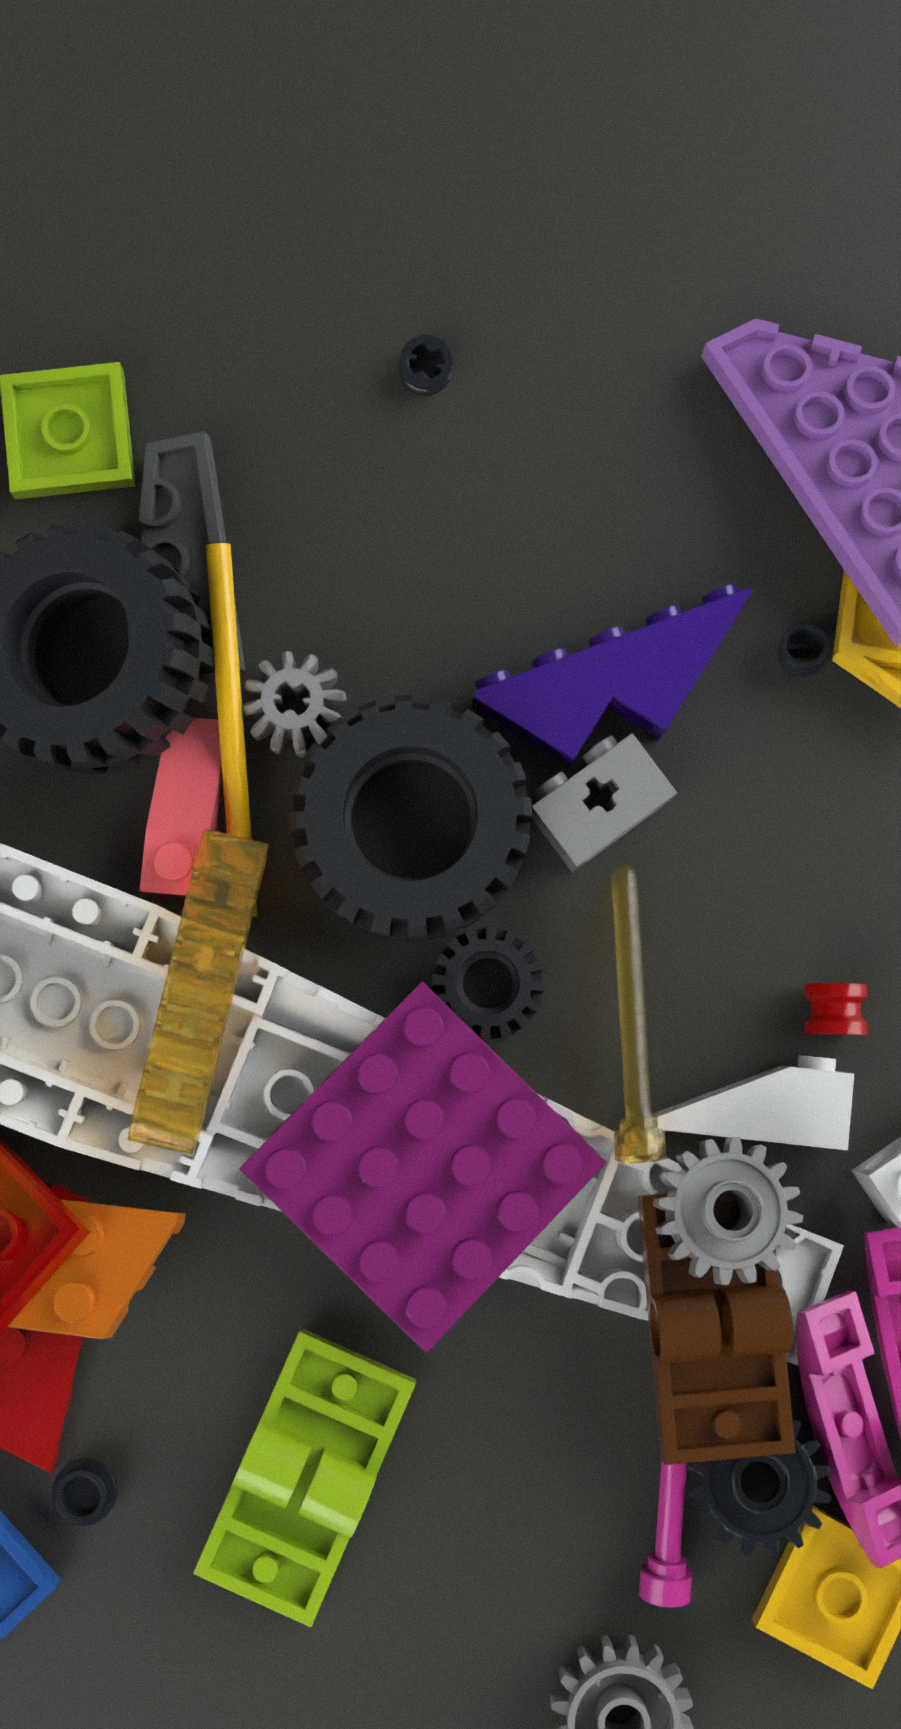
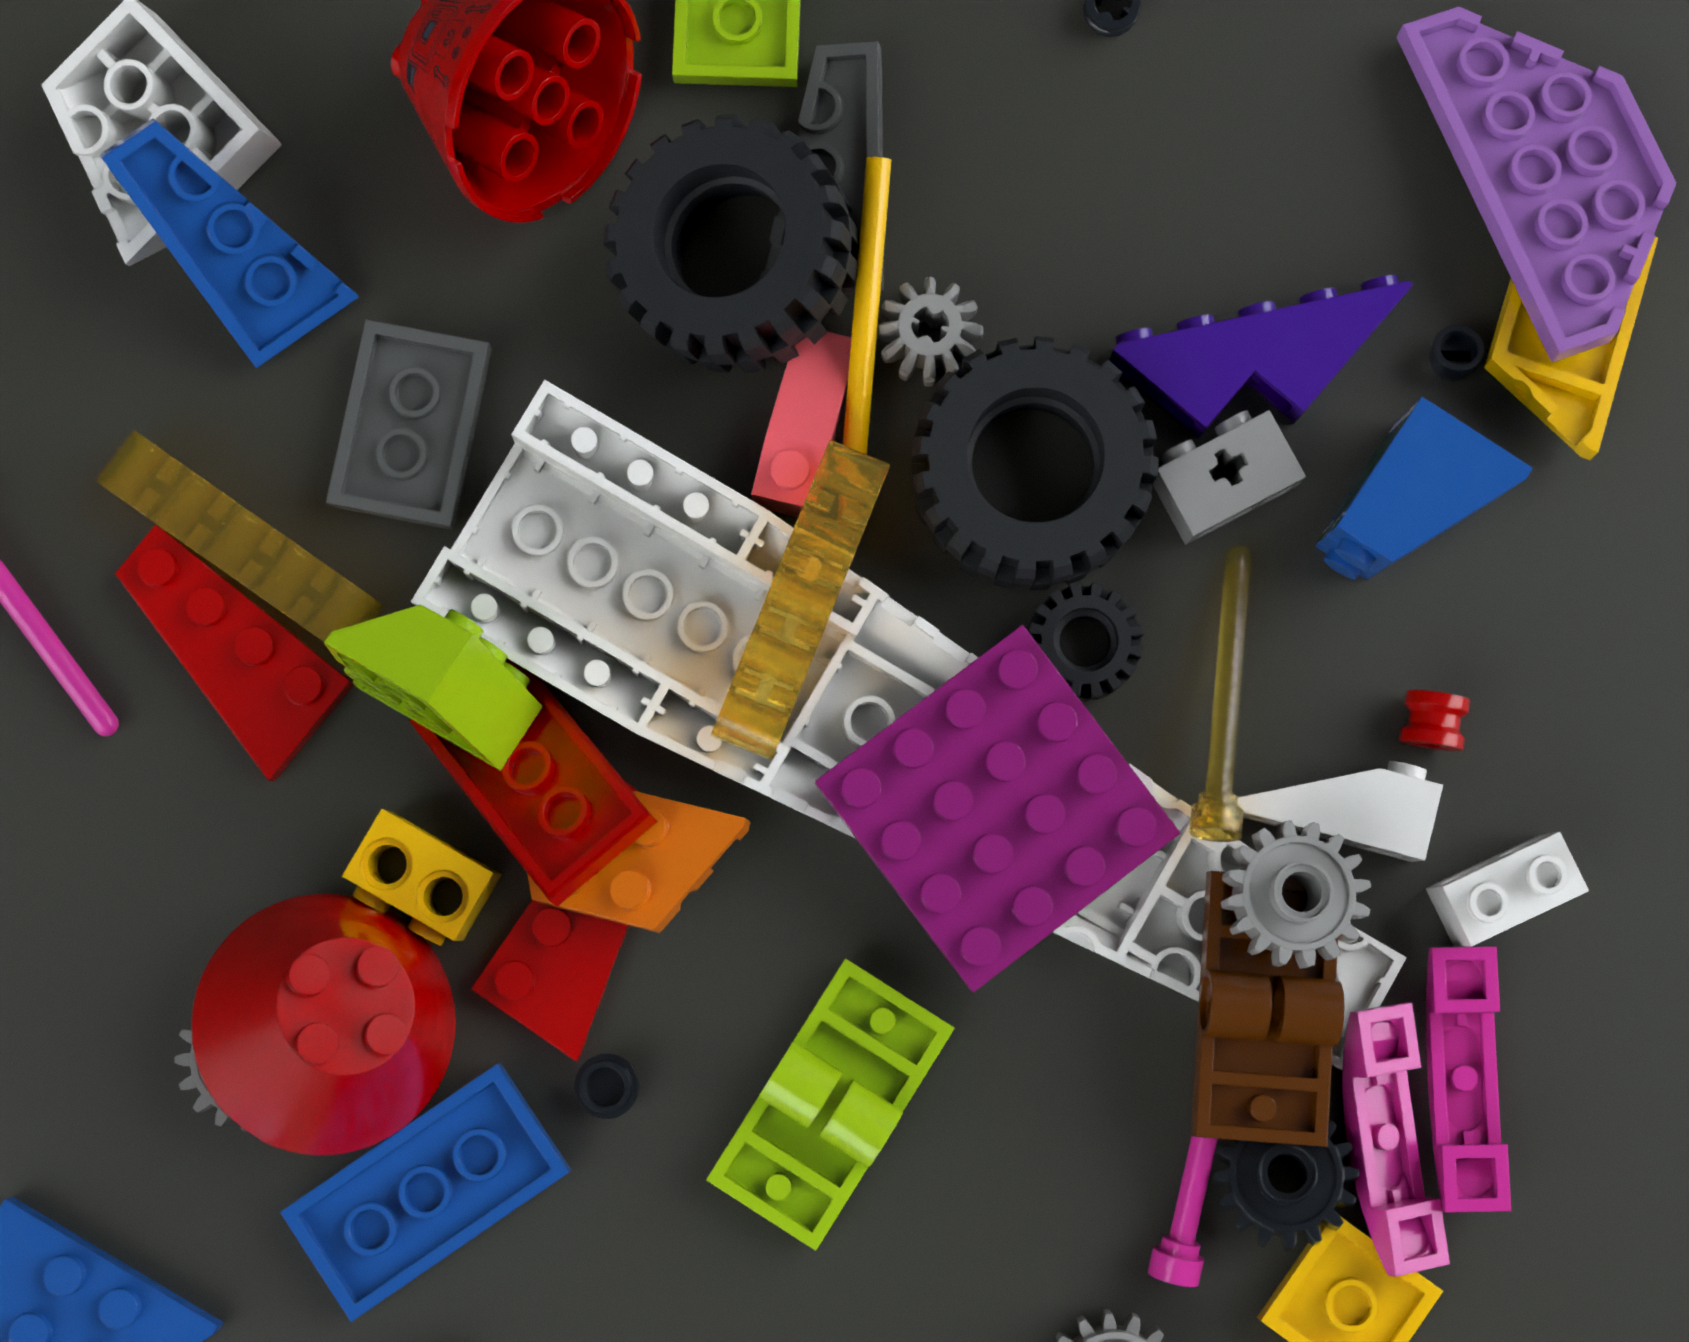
camera: 15 degrees right, 0 degrees up
none -> blue slope [1314,397,1533,580]

